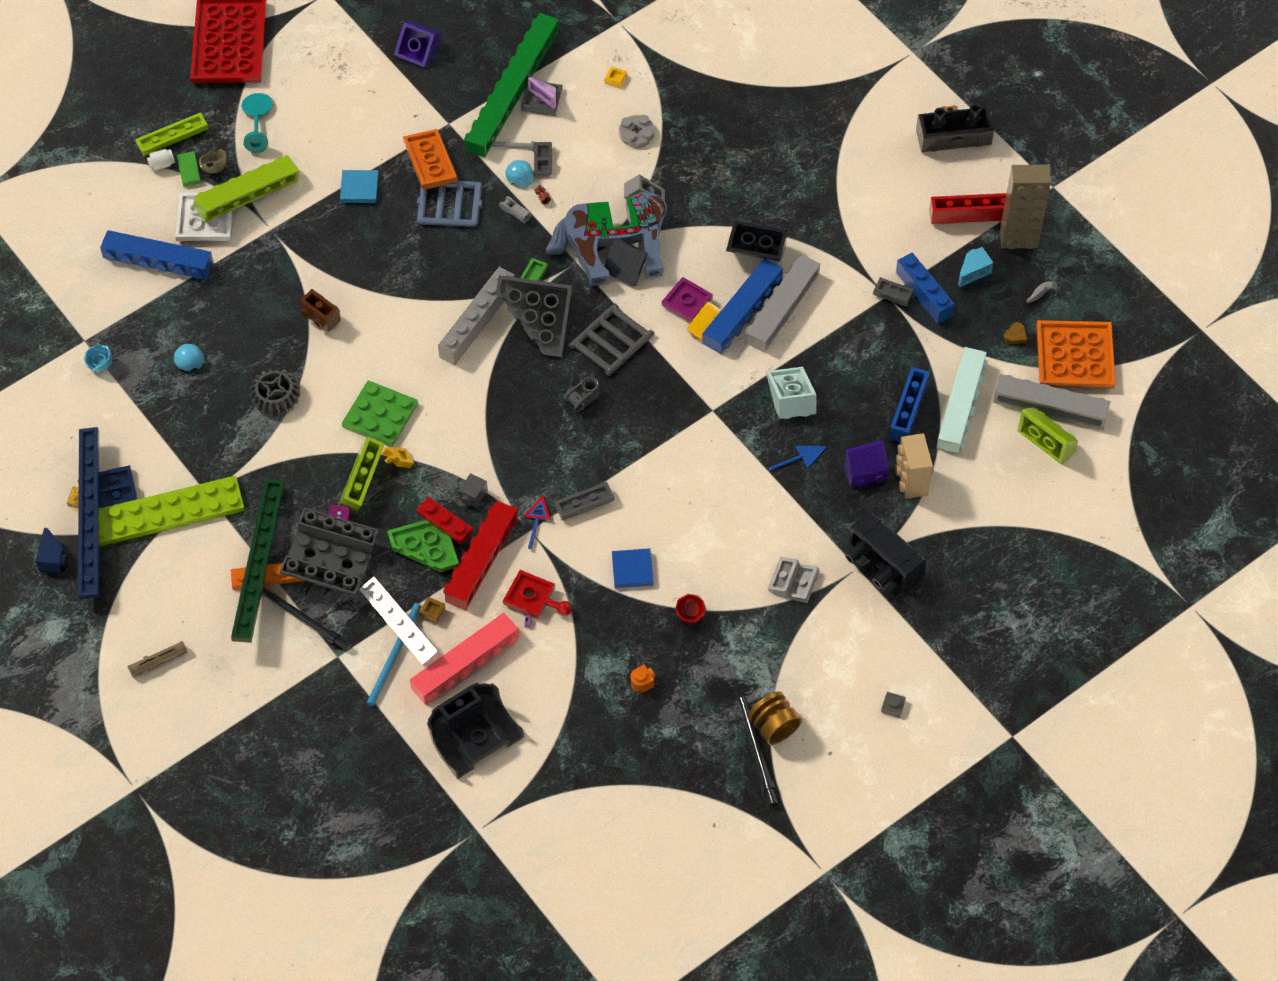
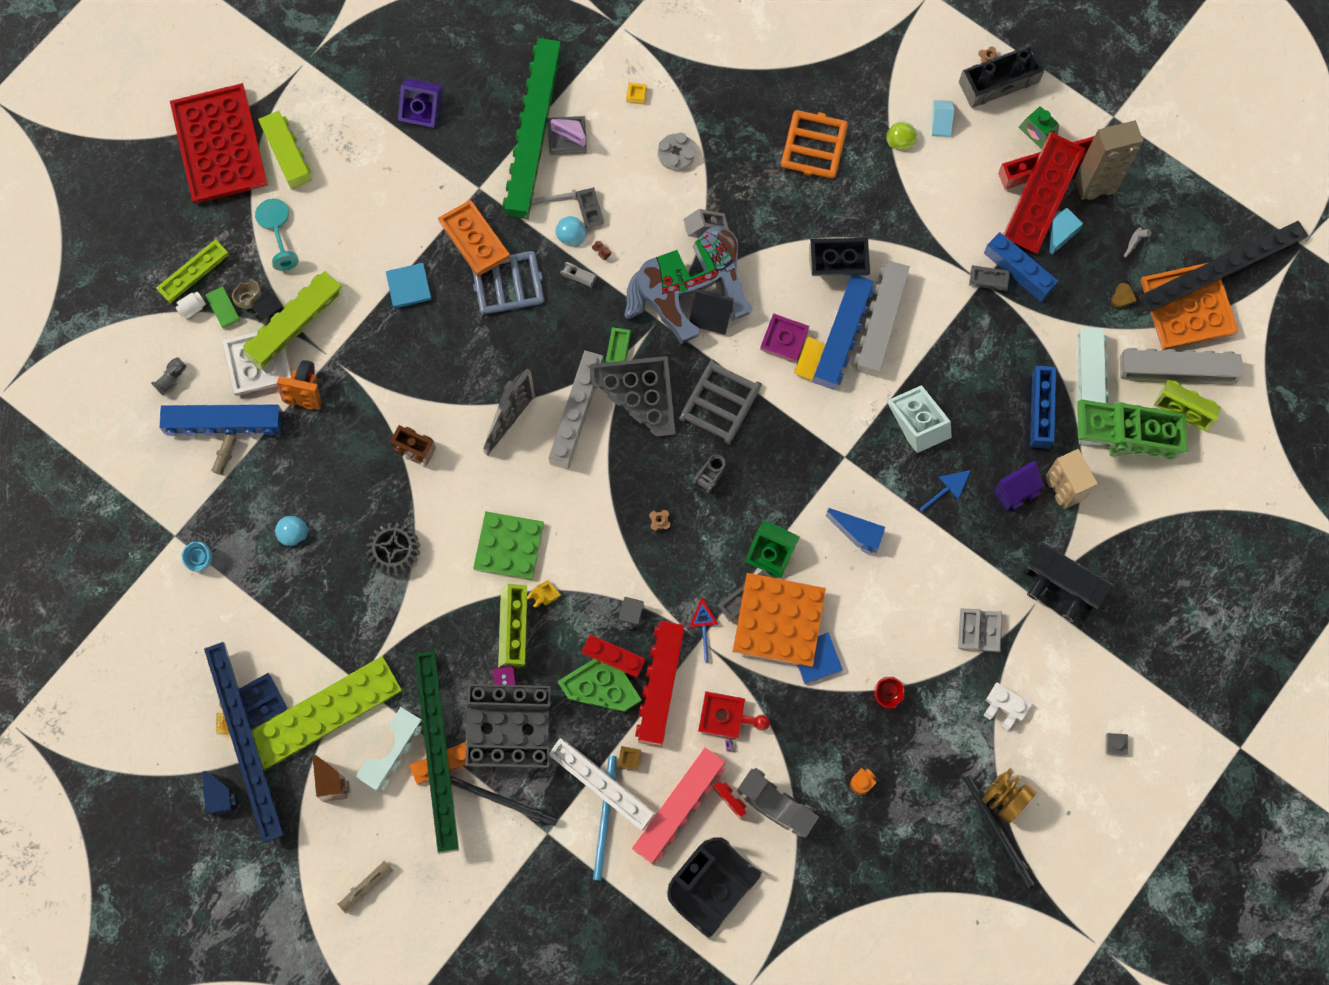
camera: 15 degrees left, 15 degrees up
none -> dark grey connector [151,357,187,396]
none -> dark tan pin [211,434,237,475]
none -> black brick [252,292,283,326]
none -> lime brick [258,111,312,190]
none -> orange plate [277,360,322,410]
none -> reddish brown slope [312,755,350,802]
none -> light aqua arch [356,707,423,792]
none -> dark grey slope [483,369,535,456]
none -> medium nougat plate [649,510,670,531]
none -> red plate [713,780,747,819]
none -> orange plate [732,573,826,668]
none -> dark grey brick [737,768,819,838]
none -> green slope [745,520,800,579]
none -> orange bar [781,110,848,179]
none -> blue slope [826,508,885,554]
none -> lime hair [886,122,917,151]
none -> medium azure slope [932,100,954,137]
none -> white plate [983,682,1032,731]
none -> red plate [1003,132,1085,254]
none -> green torso [1018,106,1059,149]
none -> bright green wedge [1077,399,1187,459]
none -> black plate [1139,220,1308,313]

